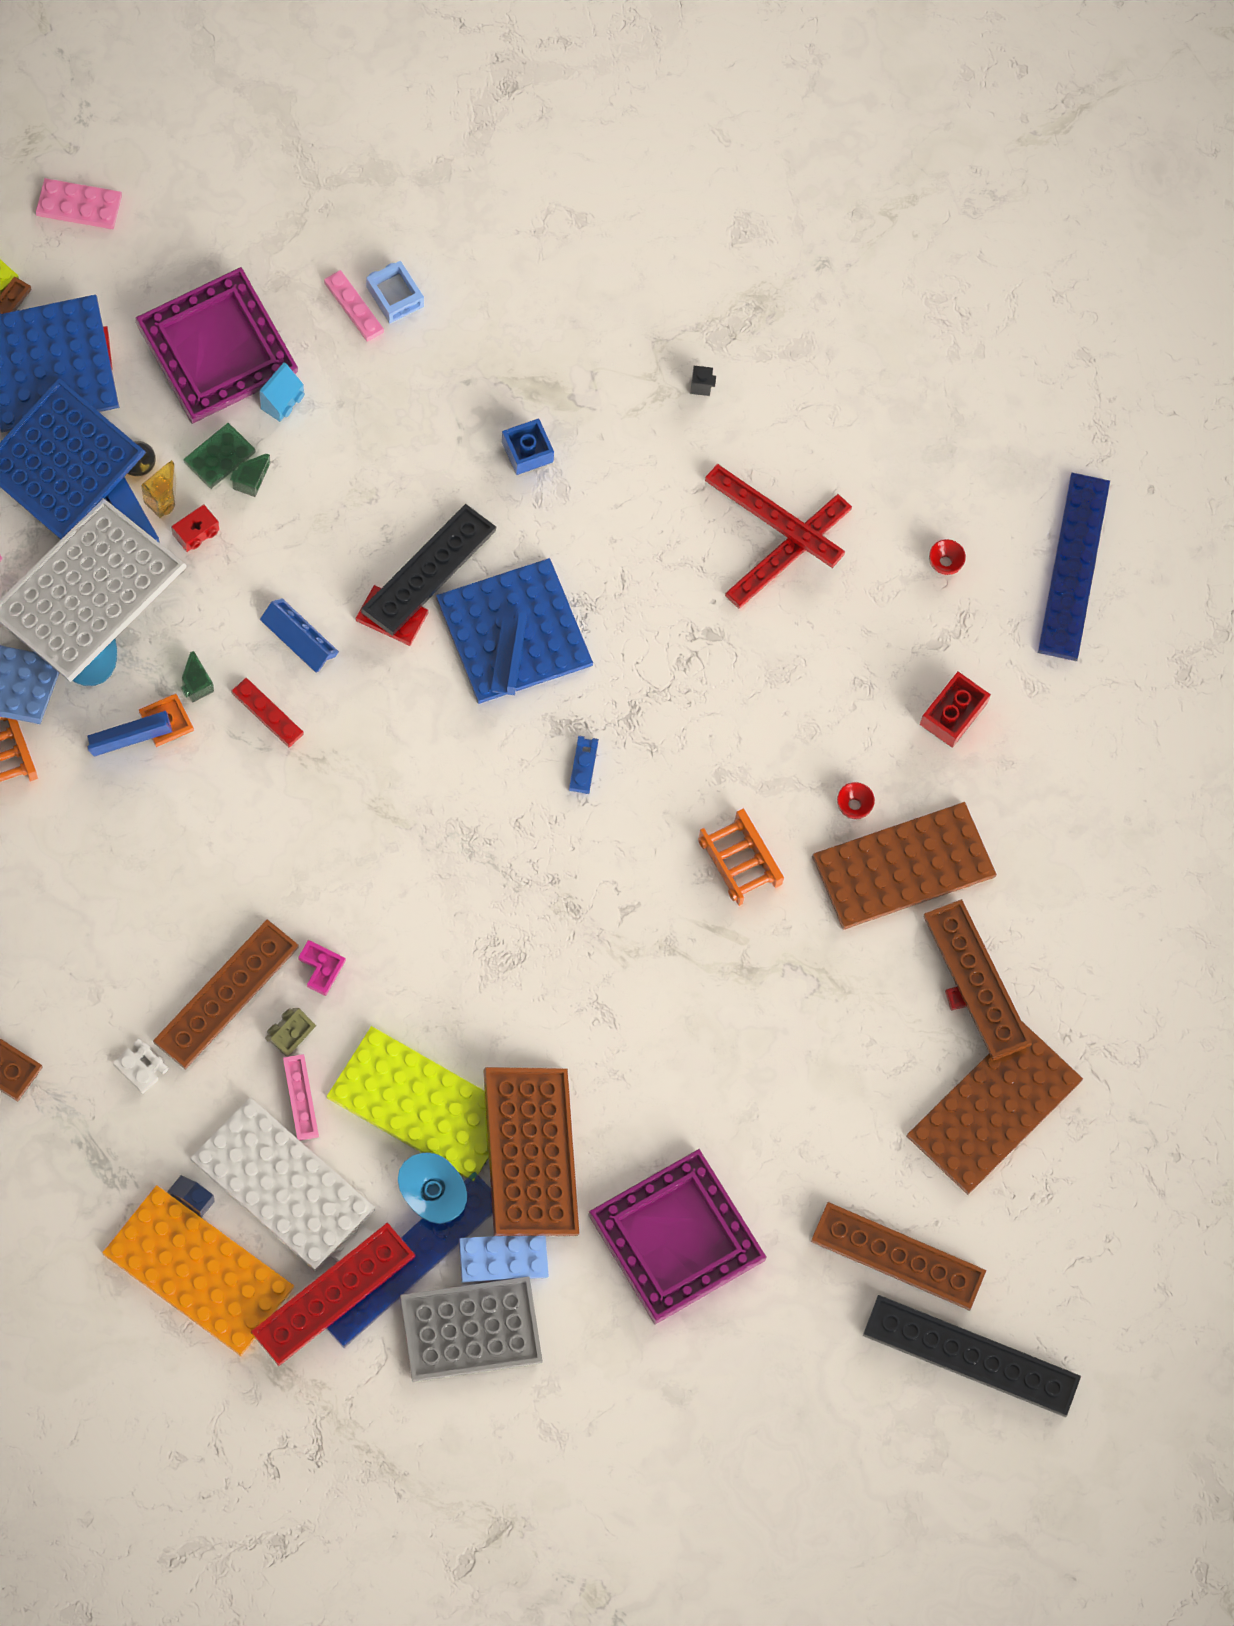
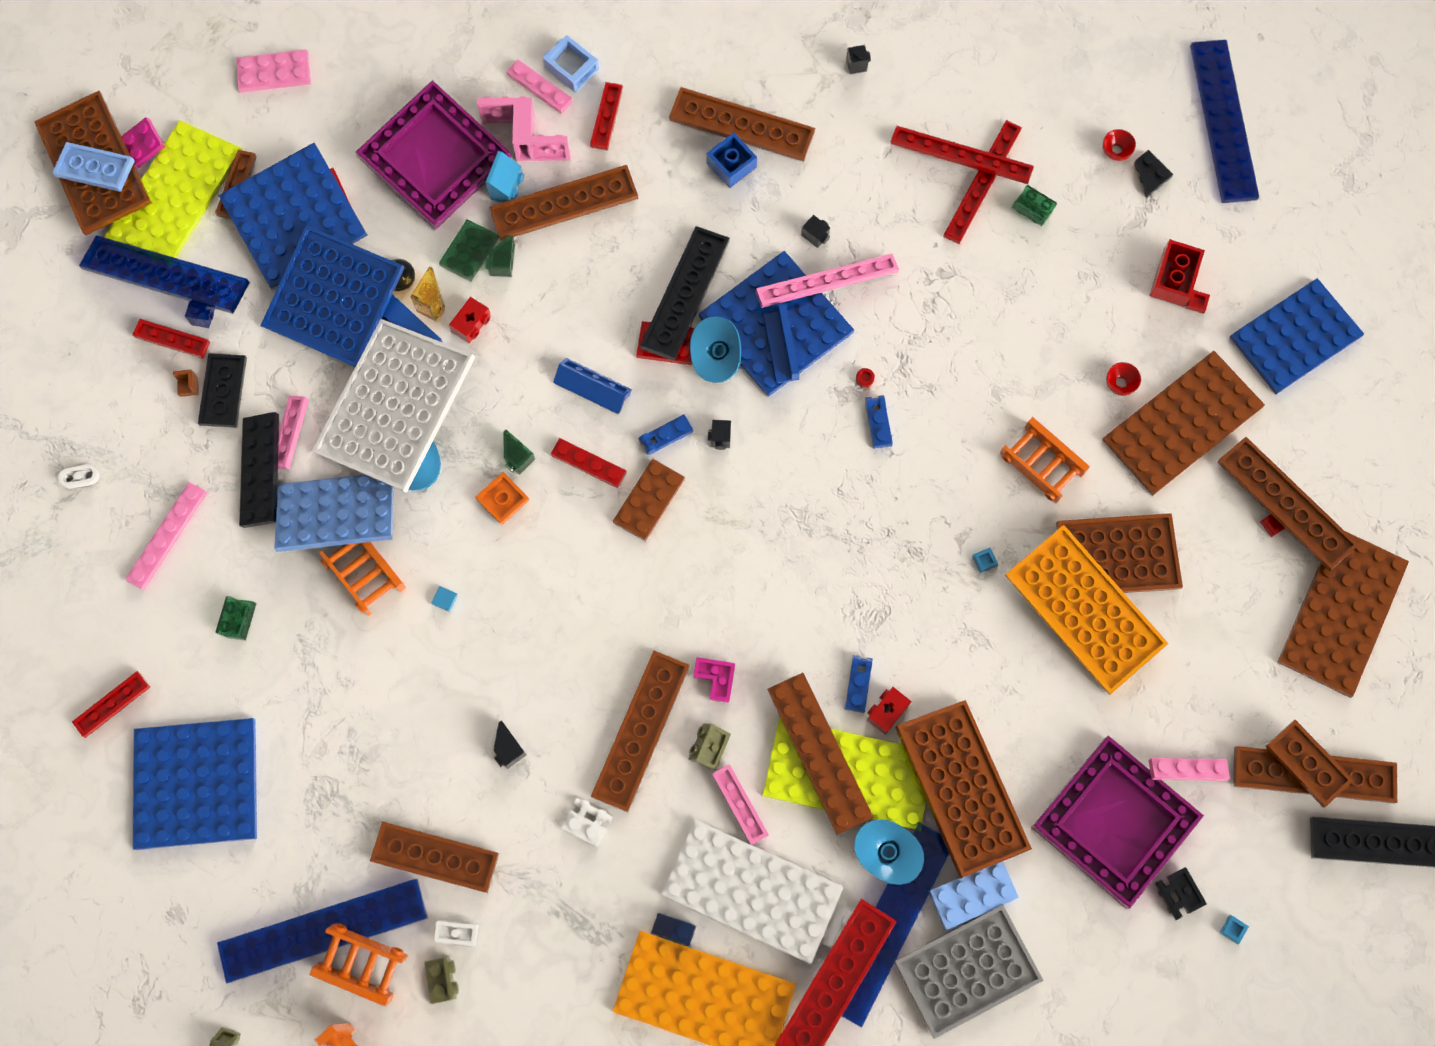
camera: 10 degrees left, 5 degrees up
blue panel [87,711,172,757] -> none
none -> dark azure tile [431,586,458,612]
none -> bright pink bracket [477,96,570,161]
none -> dark orange plate [489,165,638,241]
none -> black slope [493,720,527,769]
none -> red plate [590,82,623,151]
none -> dark orange plate [613,458,685,542]
none -> blue plate [638,414,693,455]
none -> dark orange plate [669,87,815,162]
none -> dark azure hat [690,316,741,383]
none -> black brick [708,420,731,450]
none -> bright pink plate [755,254,899,308]
none -> dark orange plate [767,673,874,835]
none -> black brick [801,215,830,248]
none -> blue plate [845,655,873,713]
none -> red tile [856,368,875,388]
none -> red brick [867,687,912,735]
none -> dark azure tile [972,548,998,573]
none -> light orange plate [1005,525,1169,695]
none -> clear green bracket [1011,185,1057,226]
none -> dark orange plate [1056,513,1183,593]
none -> black wing [1134,150,1174,197]
none -> bright pink plate [1148,758,1230,781]
none -> black plate [1155,867,1207,920]
none -> red plate [1186,290,1210,314]
none -> dark azure tile [1219,915,1249,944]
none -> blue plate [1230,278,1365,394]
none -> dark orange plate [1265,719,1354,808]

